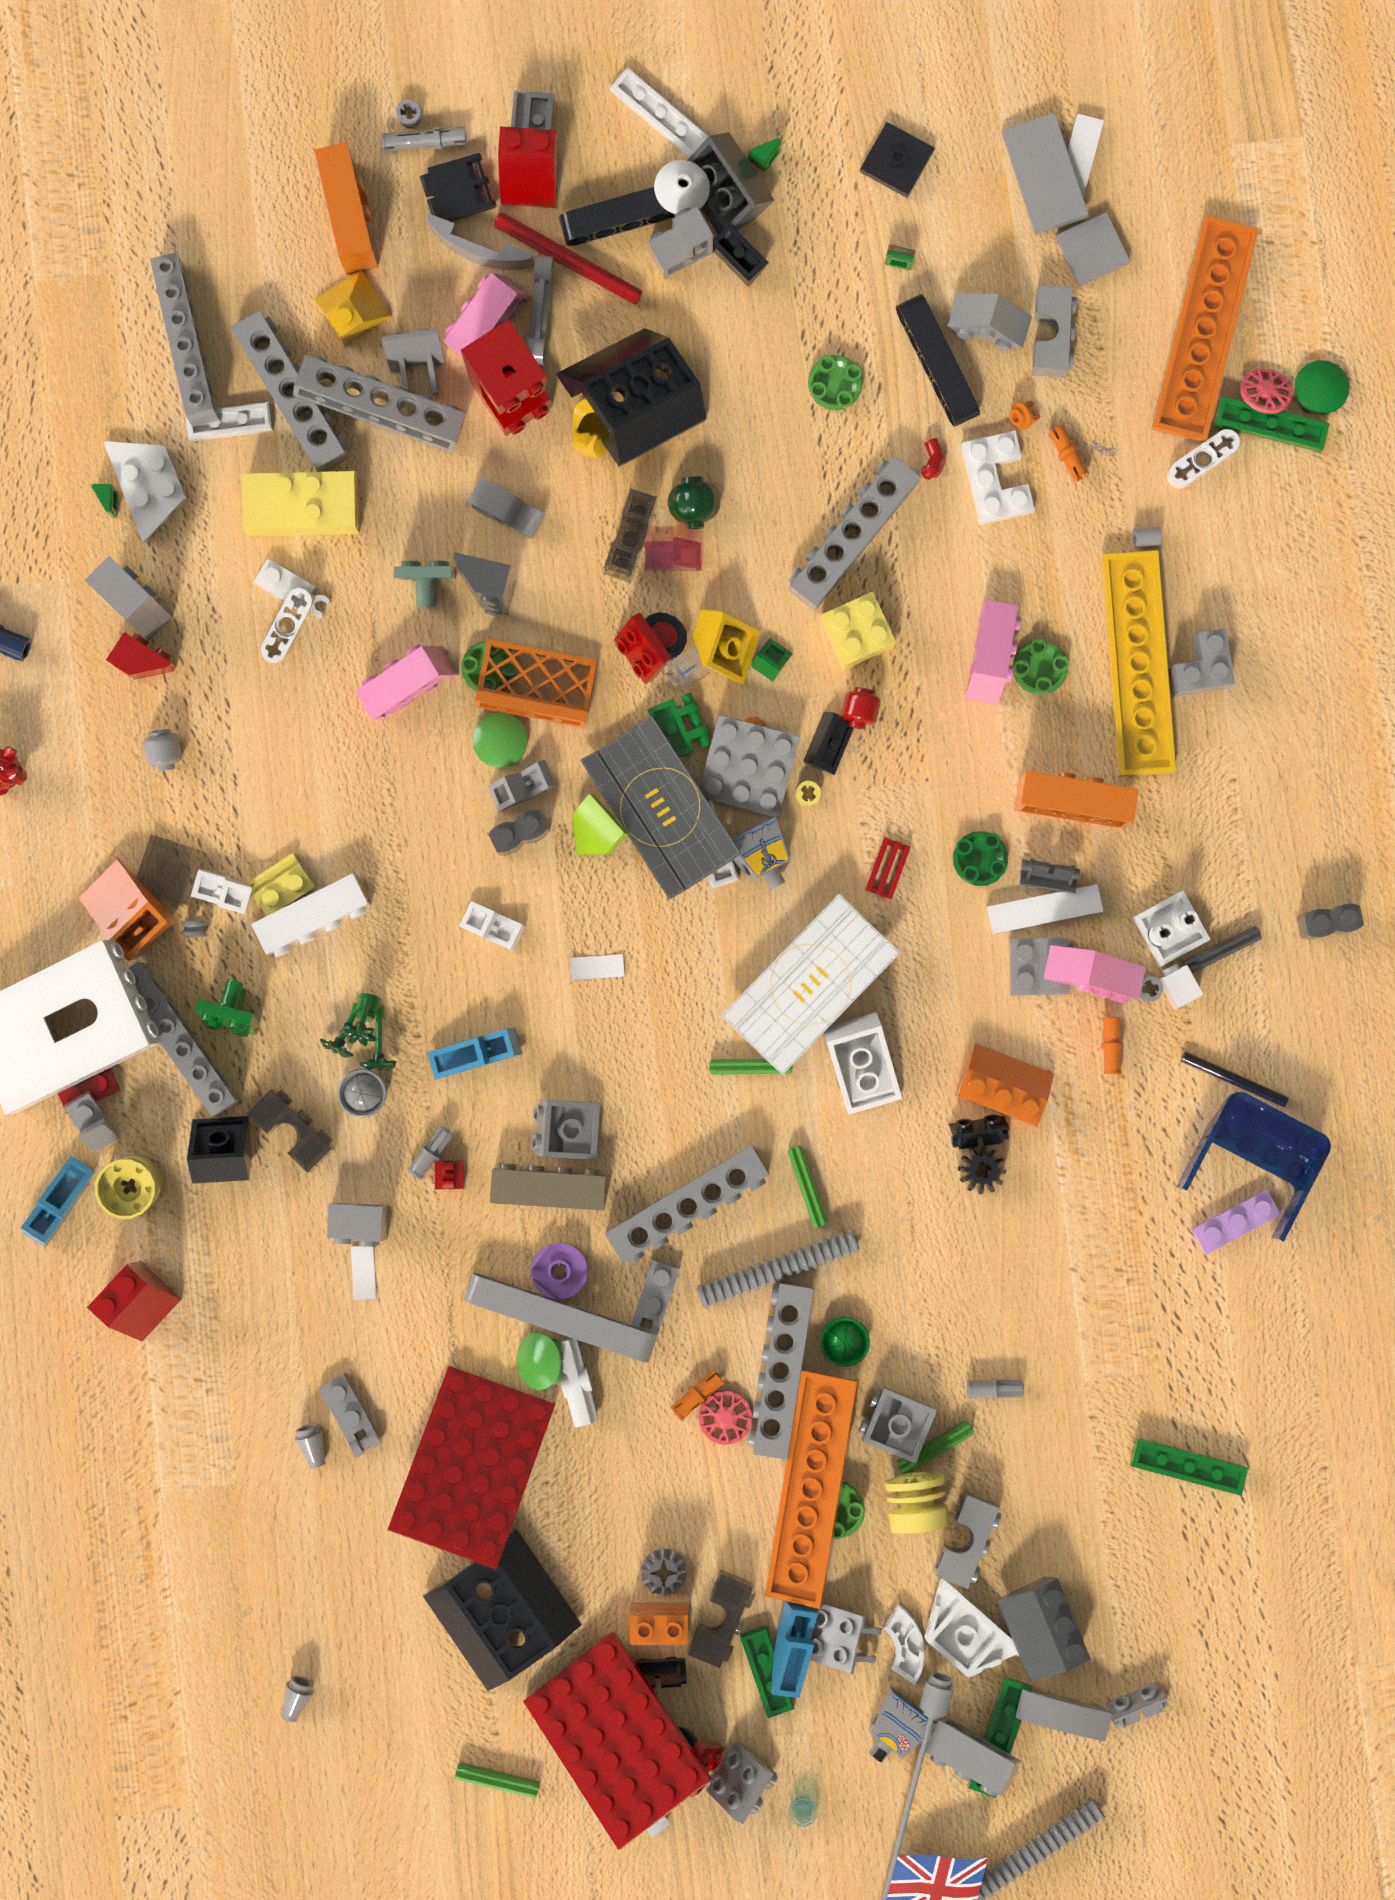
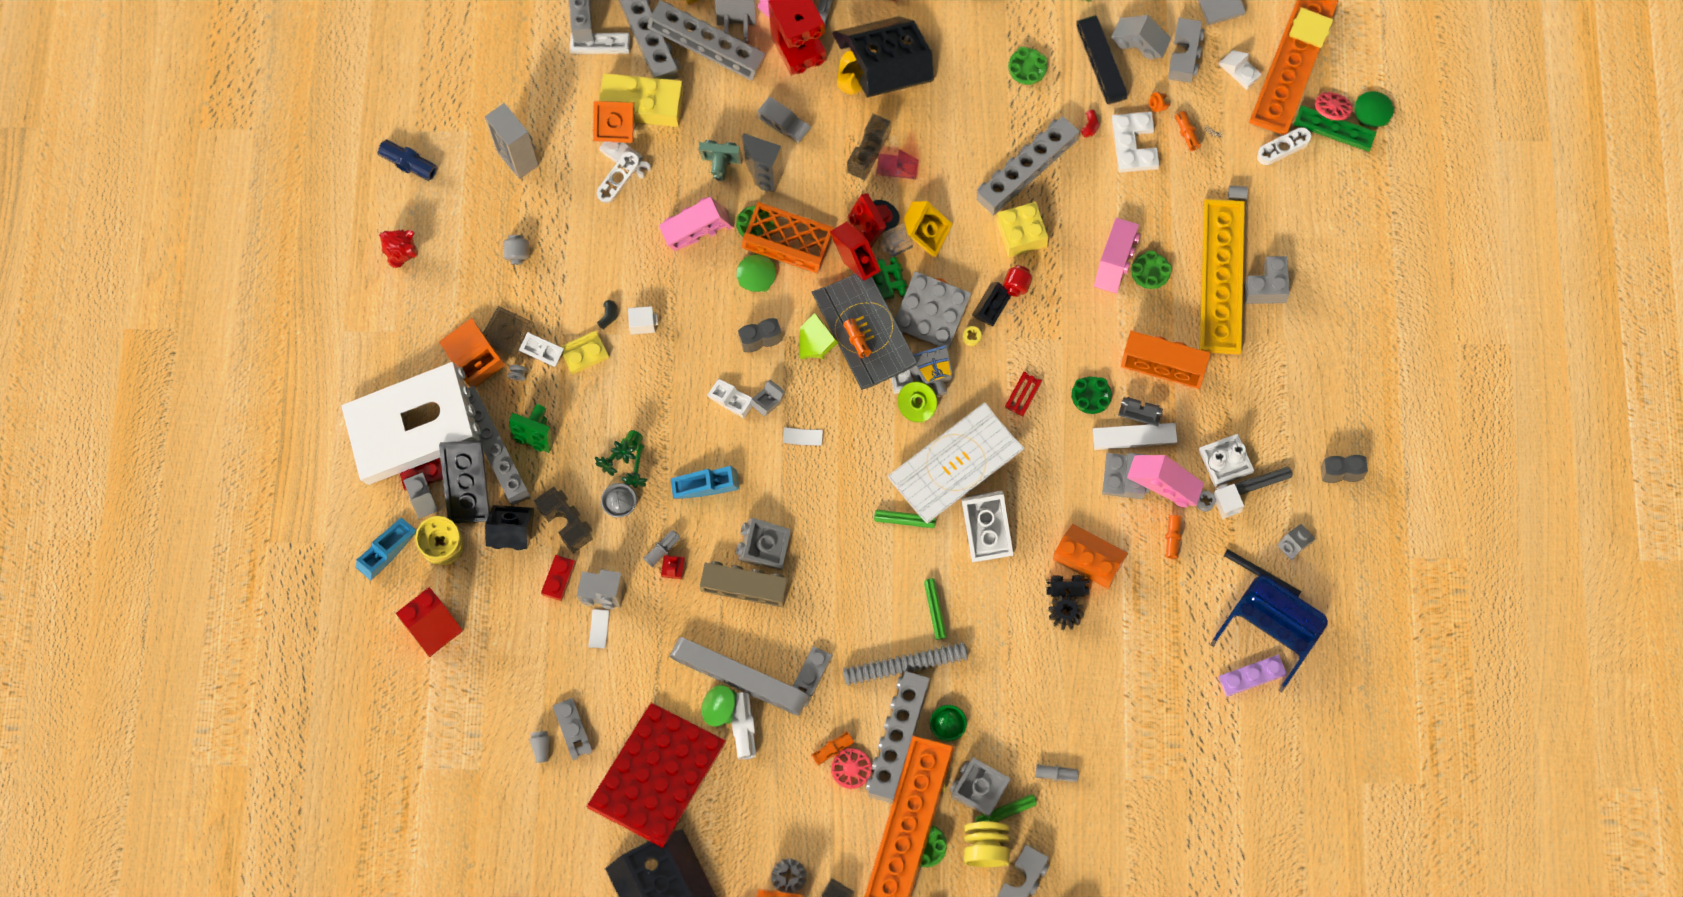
camera: 15 degrees right, 15 degrees down
green slope [91,484,118,518] -> none
white wing [104,441,187,543] -> none
red slope [106,632,176,680] -> none
white brick [251,873,371,958] -> none
light grey slope [488,760,556,812] -> none
medium lavender plate [531,1242,588,1299] -> none
light grey brick [605,1145,769,1264] -> none
dark green plant [667,476,721,529] -> none
green slope [751,638,793,681] -> none
green plate [1129,1437,1249,1496] -> none
none -> plate [439,440,490,523]
none -> red plate [541,555,576,601]
none -> orange plate [593,101,634,143]
none -> pearl dark grey arm [597,300,617,330]
none -> white brick [628,306,658,335]
none -> light grey bracket [750,380,785,416]
none -> red brick [830,221,881,281]
none -> orange pin [843,319,871,358]
none -> lime dish [898,381,938,422]
none -> white slope [1219,50,1261,90]
none -> light grey bracket [1278,524,1316,560]
none -> light yellow piece [1289,8,1333,48]

